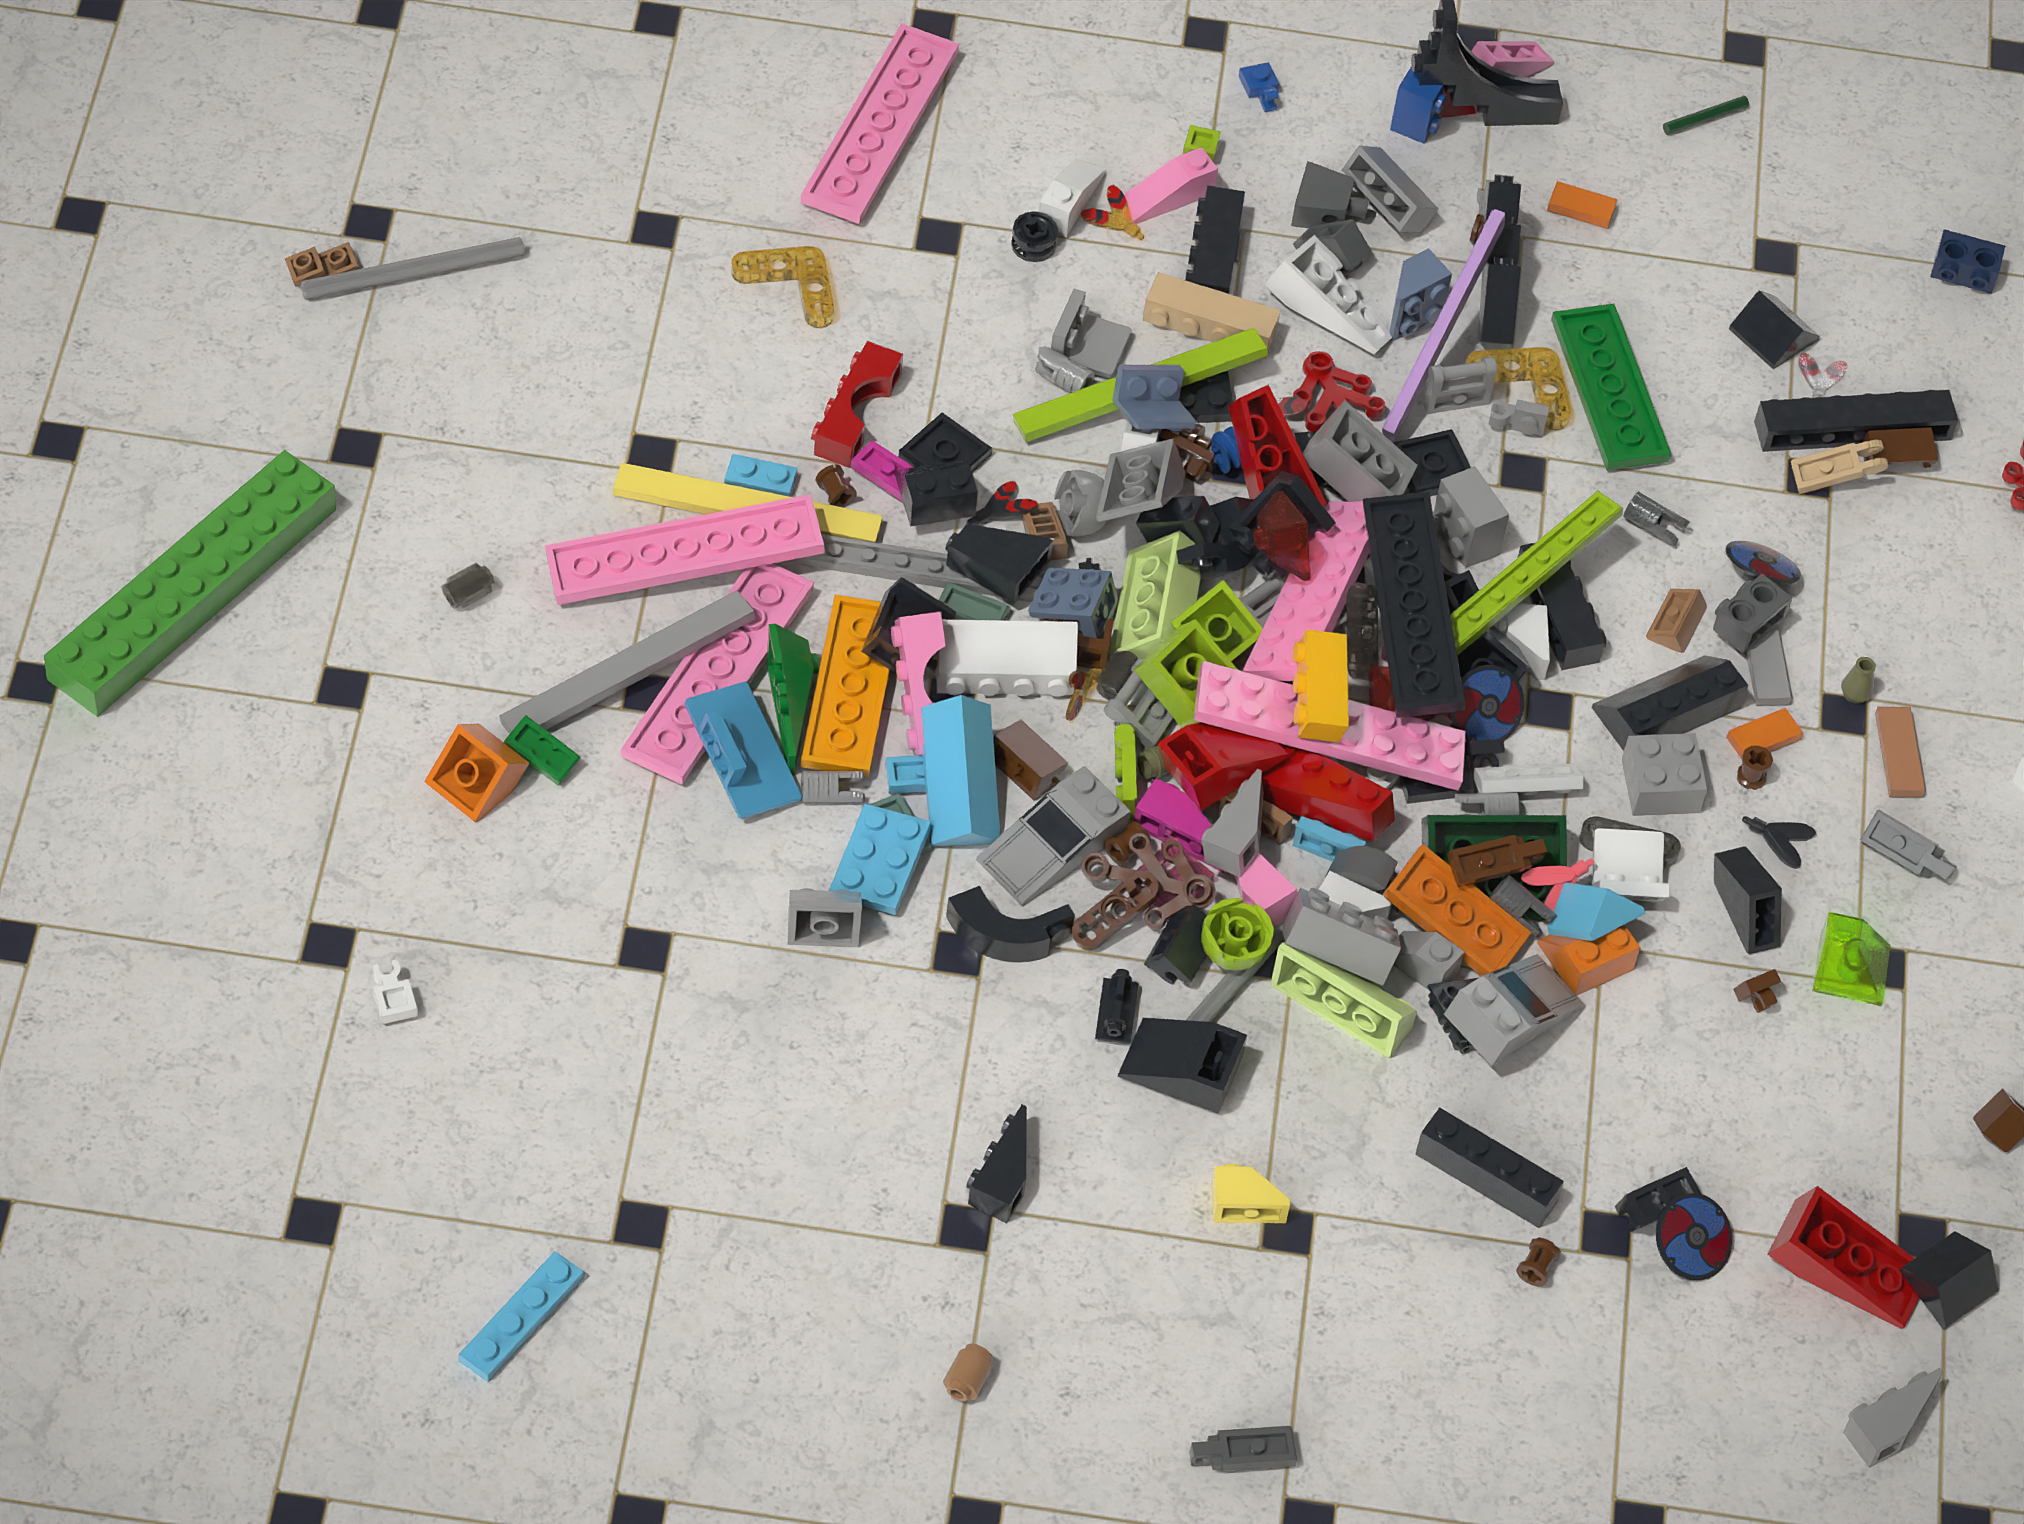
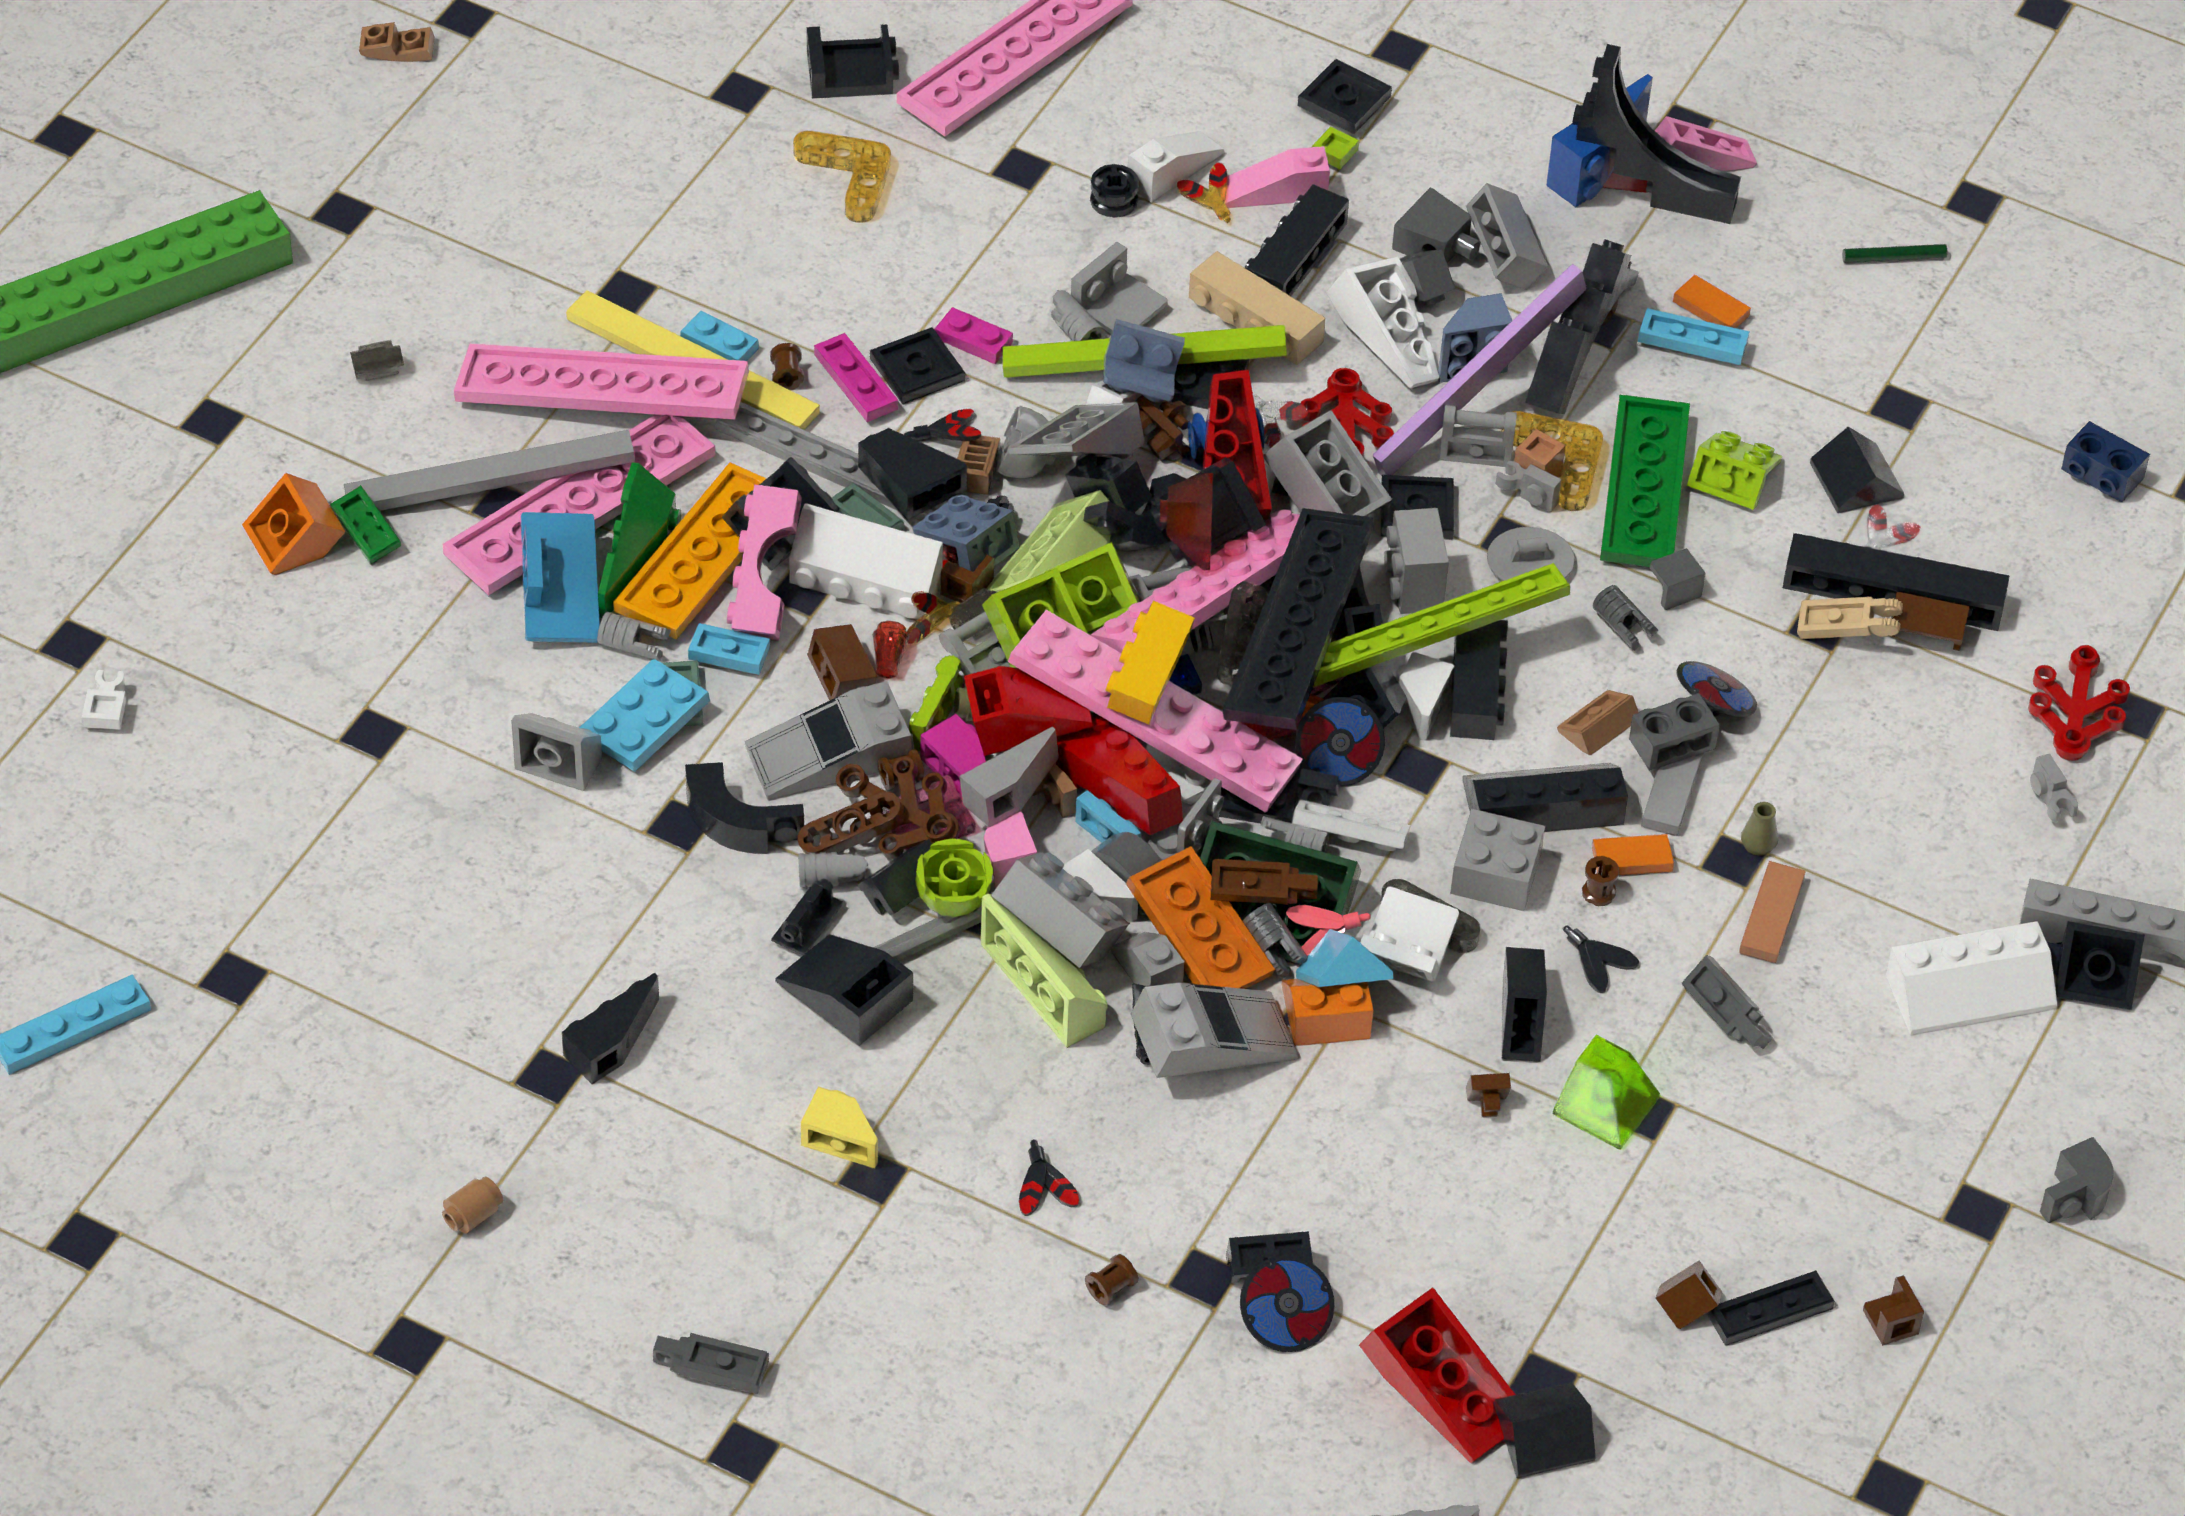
camera: 25 degrees right, 5 degrees down
light grey axle [301,237,525,300] -> none
red arch [811,341,903,468] -> none
black slope [895,460,978,527] -> none
medium azure slope [921,695,1000,847] -> none
blue plate [1239,62,1279,112] -> none
black brick [1415,1107,1564,1228] -> none
none -> light grey hinge [798,852,868,888]
none -> black panel [806,24,899,99]
none -> clear red cone [872,621,909,679]
none -> dark pink plate [934,307,1013,364]
none -> piece [1019,1139,1079,1216]
none -> light grey bracket [1148,778,1224,864]
none -> black plate [1297,59,1392,134]
none -> light grey shield [1487,527,1574,581]
none -> nougat panel [1514,429,1566,478]
none -> medium azure plate [1638,308,1750,365]
none -> dark grey panel [1650,548,1706,610]
none -> lime bracket [1687,431,1783,510]

